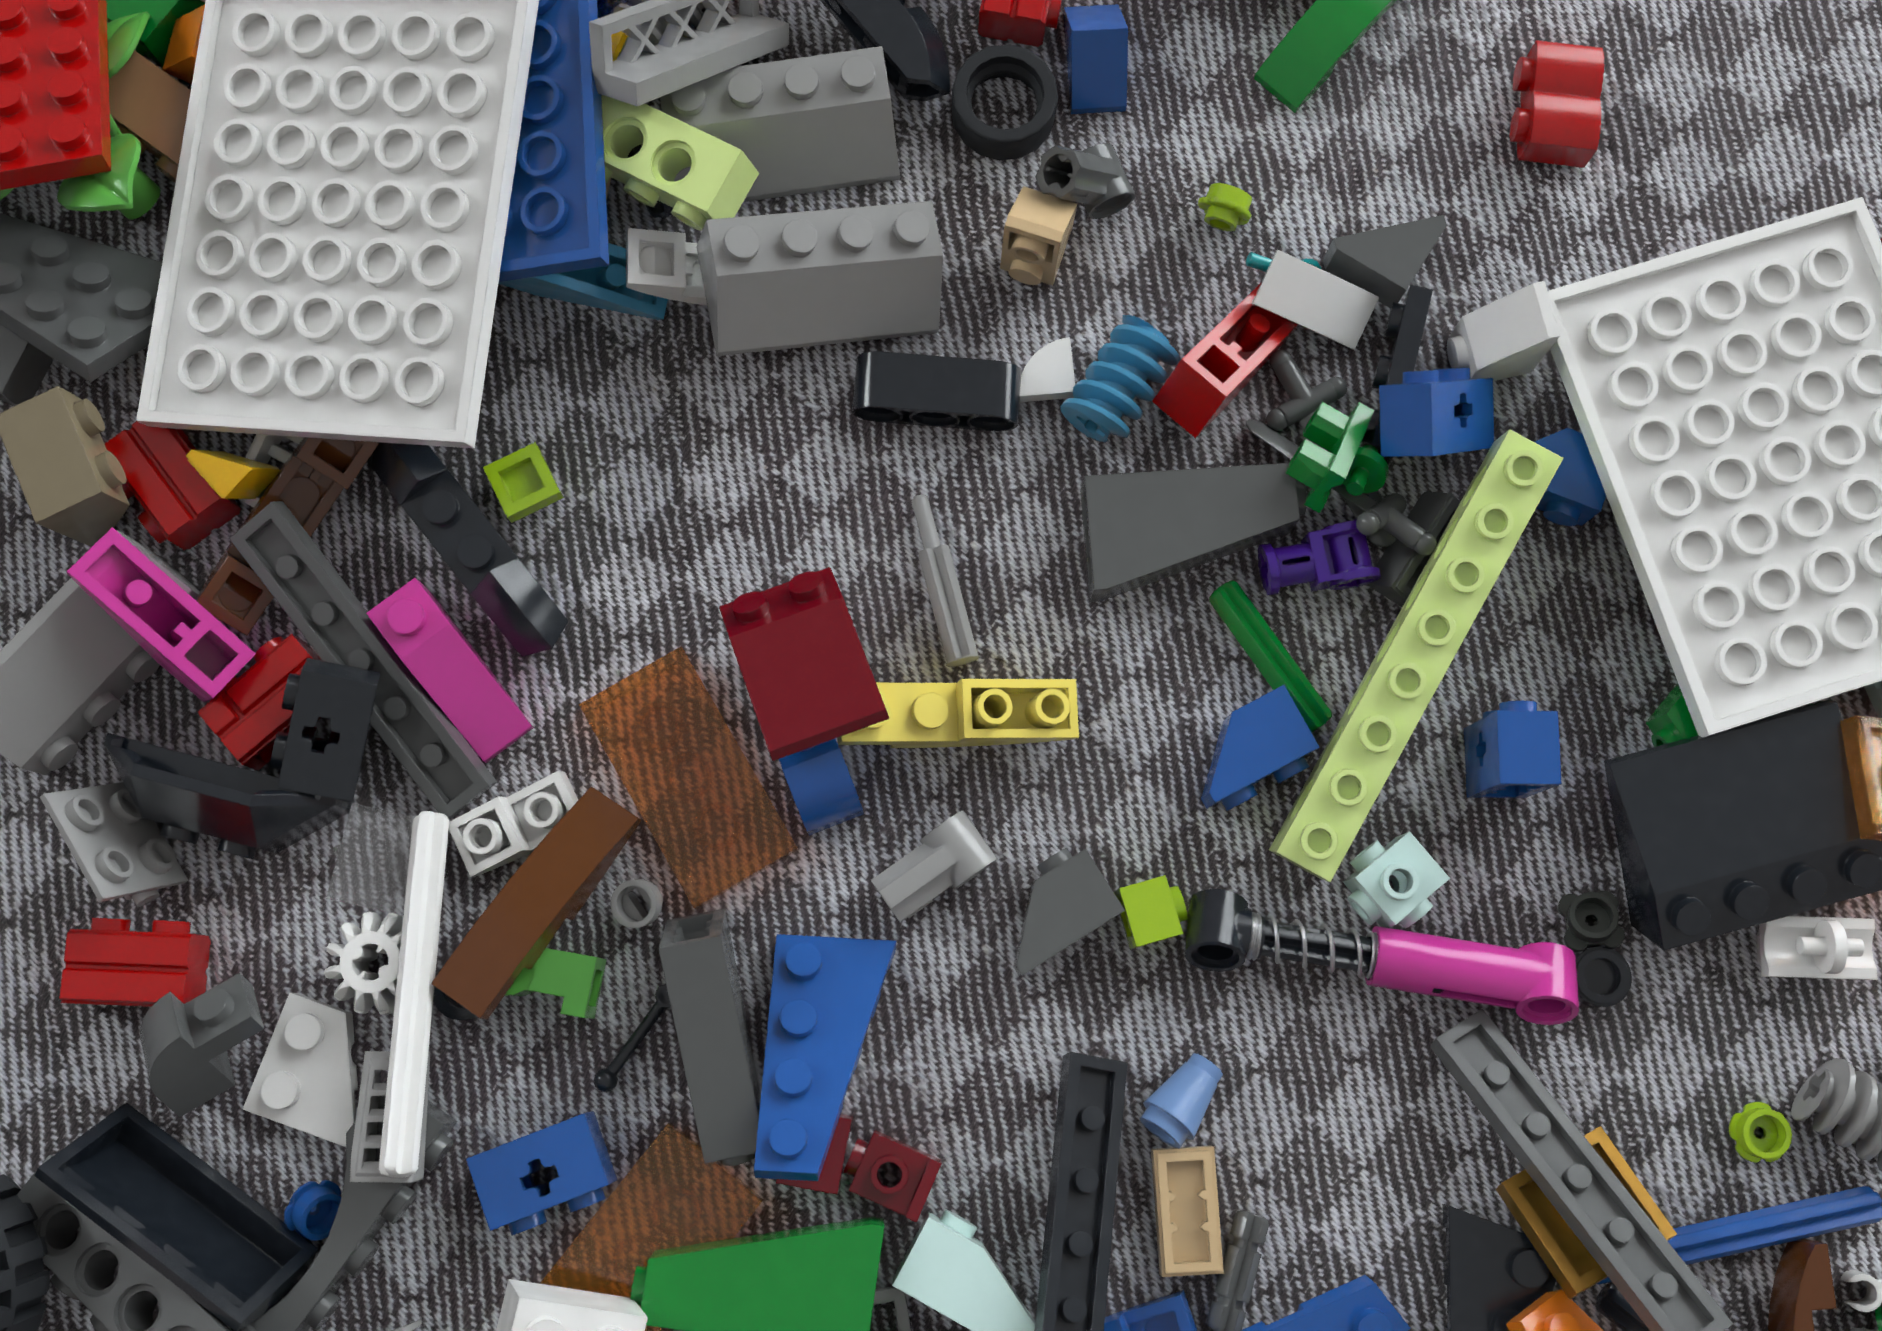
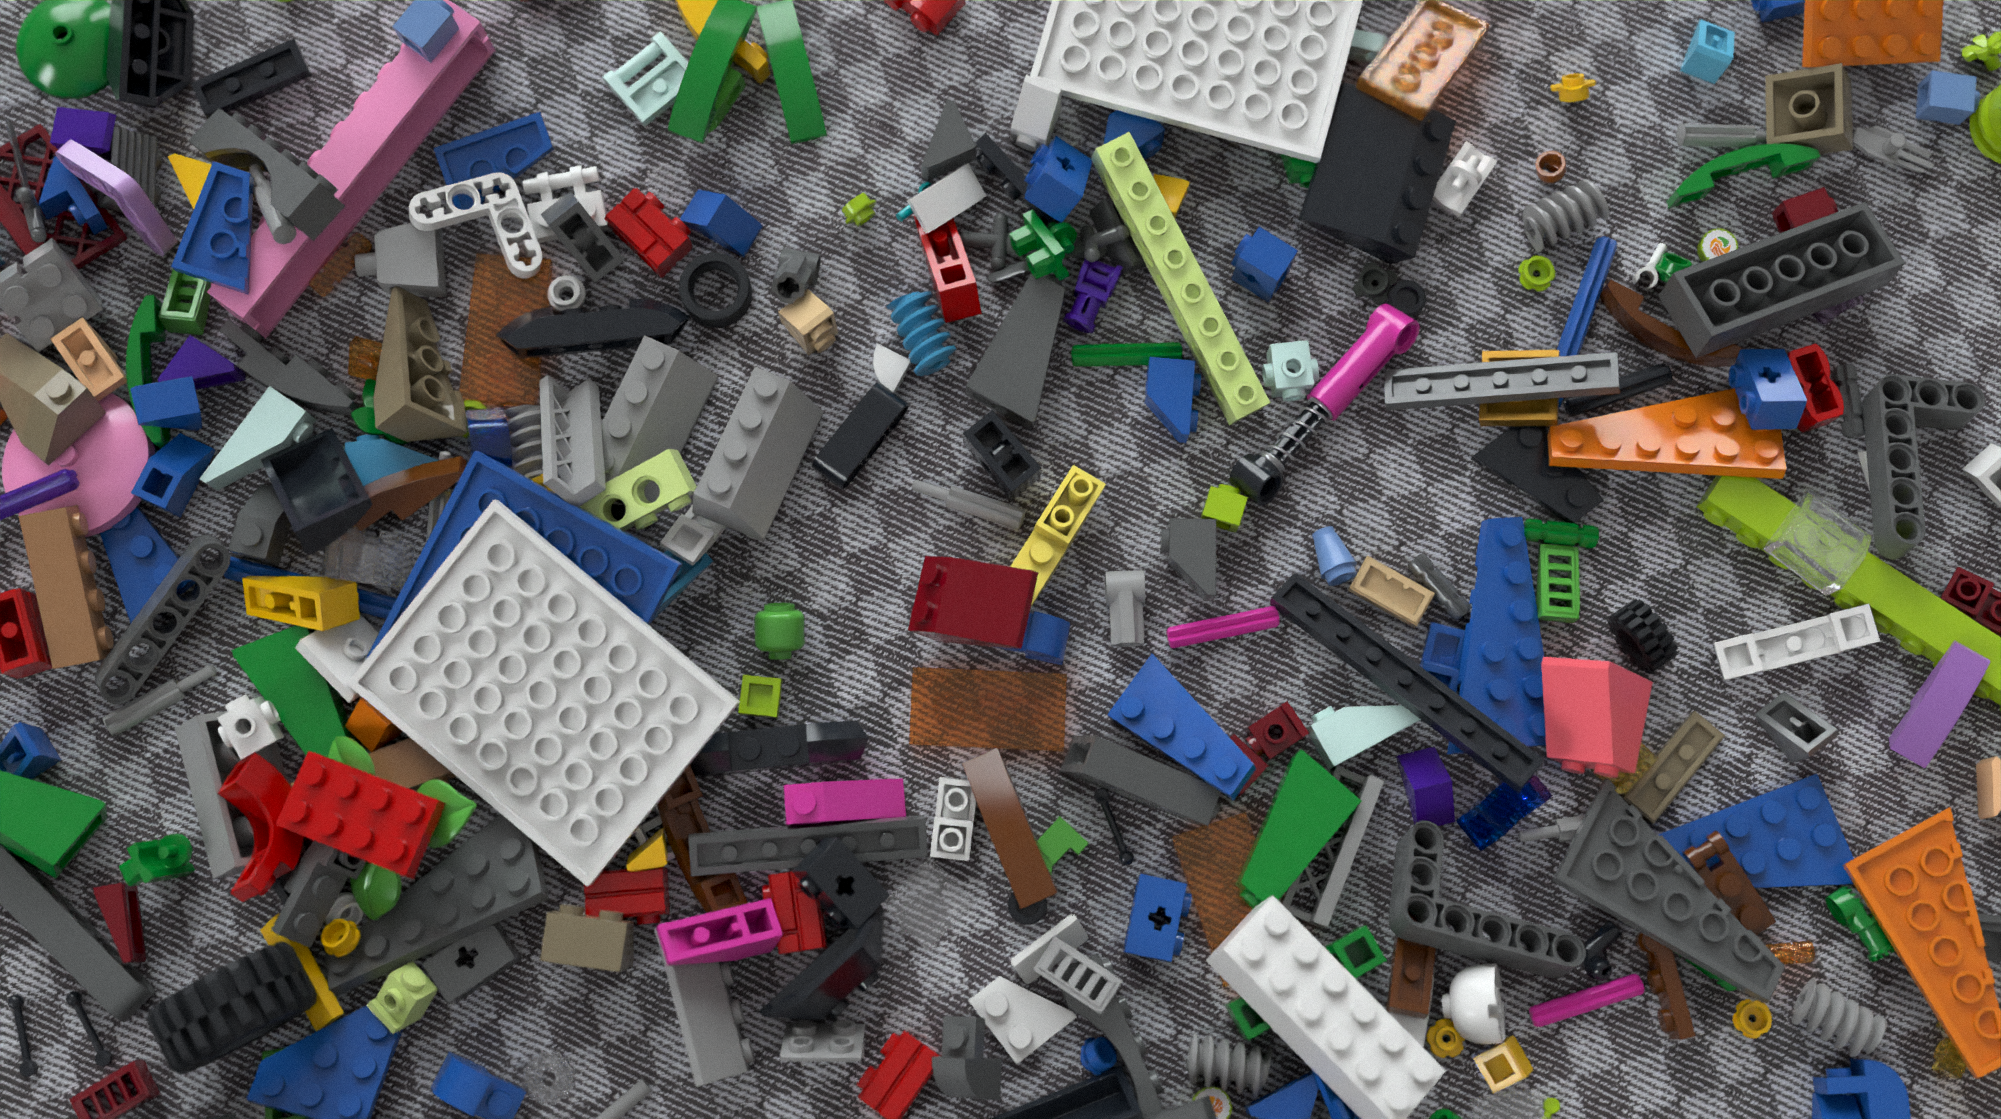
camera: 55 degrees left, 0 degrees up
white gear [324,912,403,1015] -> none
white axle [379,811,449,1178] -> none
light grey hinge [610,879,663,928] -> none
none -> bright green head [754,602,805,659]
none -> black brick [963,410,1042,501]
none -> white slope [1010,914,1088,984]
none -> yellow slope [1153,174,1190,219]
none -> dark pink axle [1166,606,1280,648]

